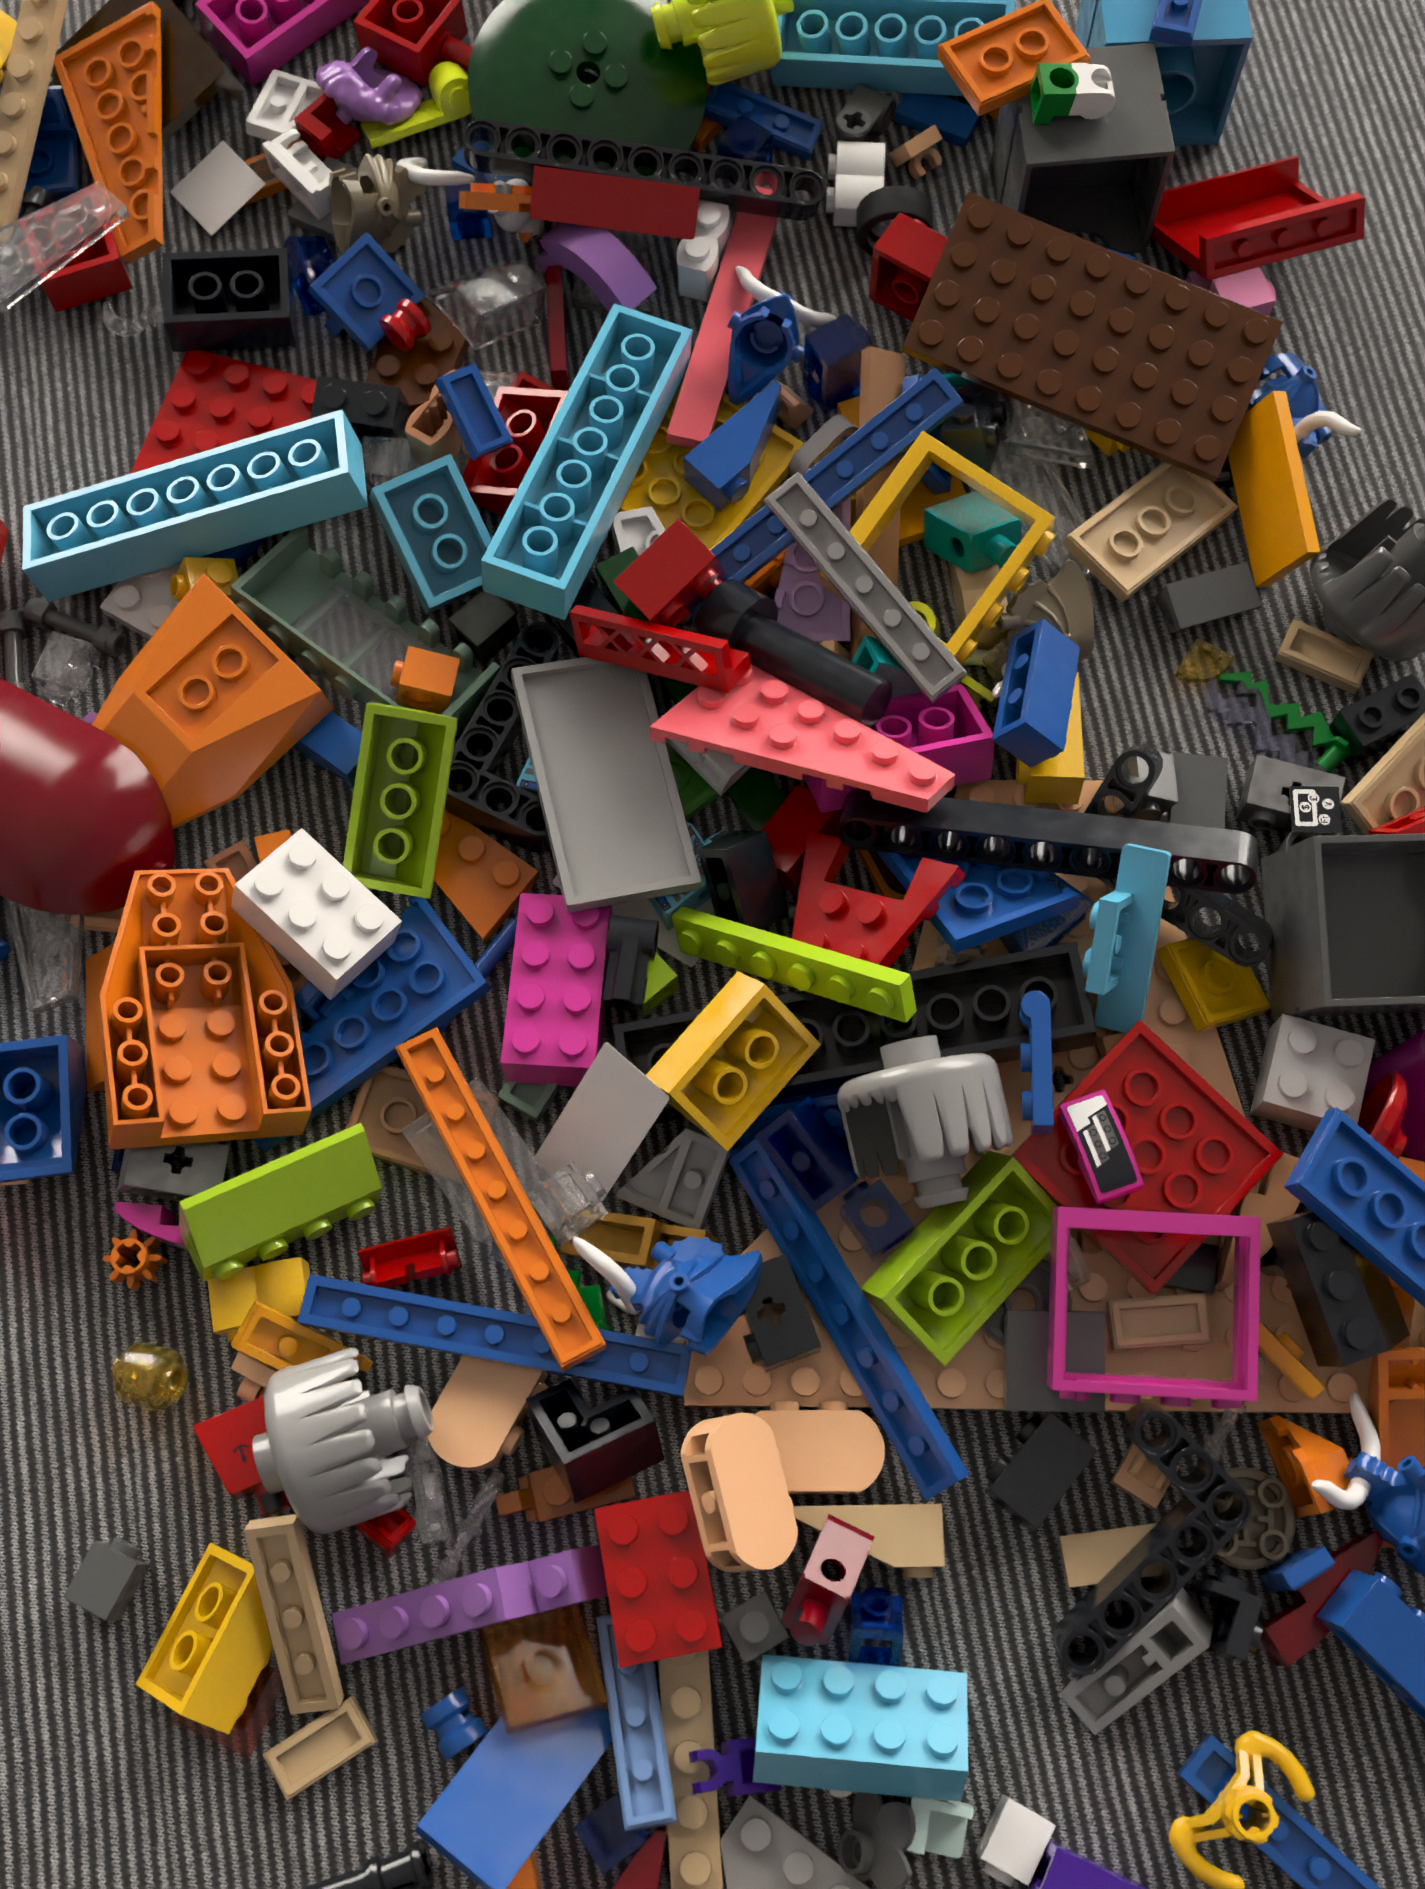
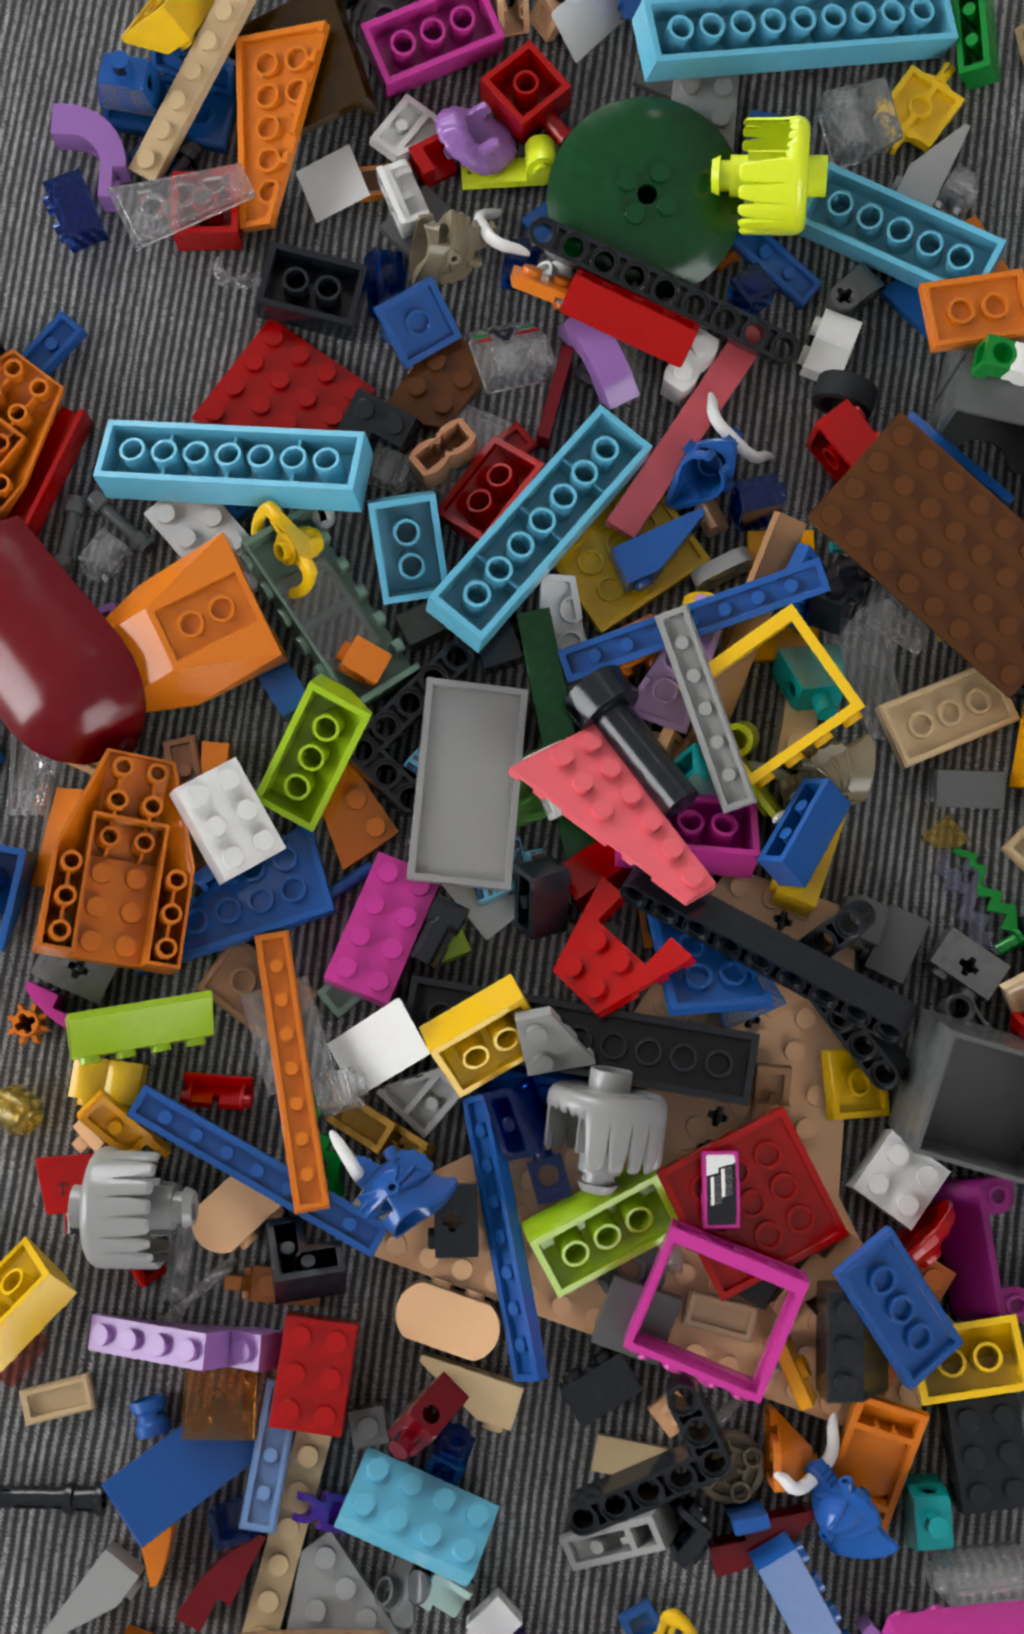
camera: 15 degrees right, 10 degrees up
yellow bracket [170,557,239,604] -> none
tan plate [244,1514,344,1715] -> none
red wheel [379,298,432,353] -> none
blue tile [435,363,513,461] -> none
red fence [569,605,751,693] -> none
red brick [613,518,726,629] -> none
lime plate [671,906,917,1023] -> none
light nougat brick [680,1413,798,1573] -> none
light nougat tile [889,124,943,179] -> none
blue plate [1019,990,1054,1134] -> none
medium azure bracket [1082,843,1171,1033] -> none
black sticker [1289,786,1343,833] -> none
none -> yellow piece [251,500,324,599]
none -> white hinge [312,510,336,530]
none -> light grey wing [514,1006,596,1076]

